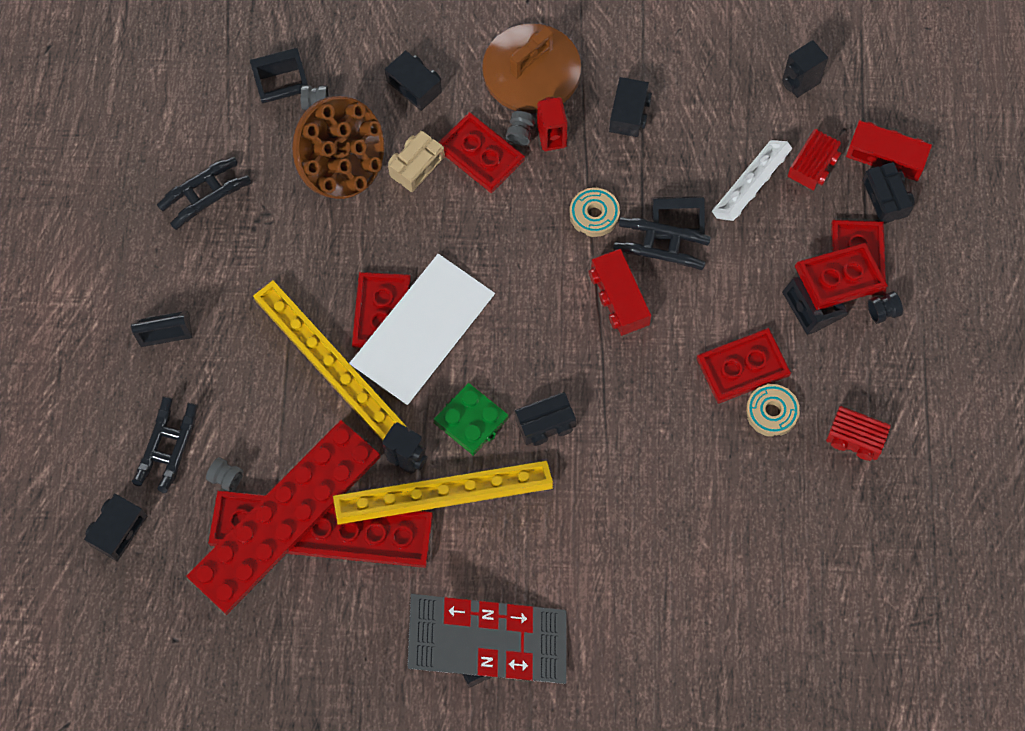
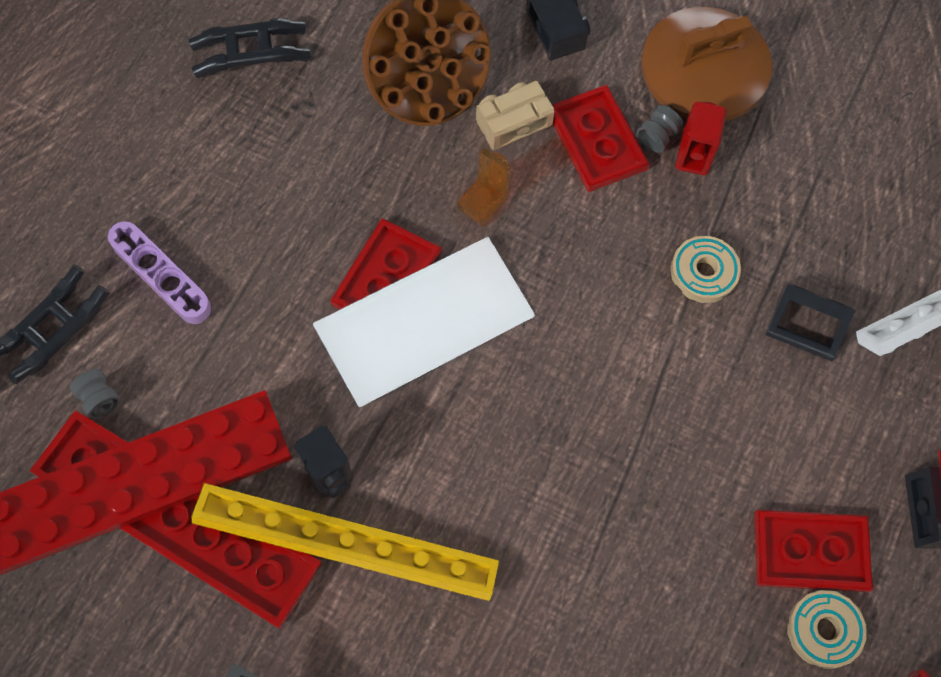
camera: 20 degrees right, 0 degrees up
black tile [131,311,193,347] -> none
yellow plate [253,280,407,441] -> none
green plate [433,383,509,456] -> none
black brick [515,392,576,446] -> none
red brick [589,249,651,336] -> none
black brick [609,77,652,137] -> none
black piece [613,217,711,270] -> none
none -> lavender beam [108,221,211,324]
none -> clear orange bracket [457,148,511,227]

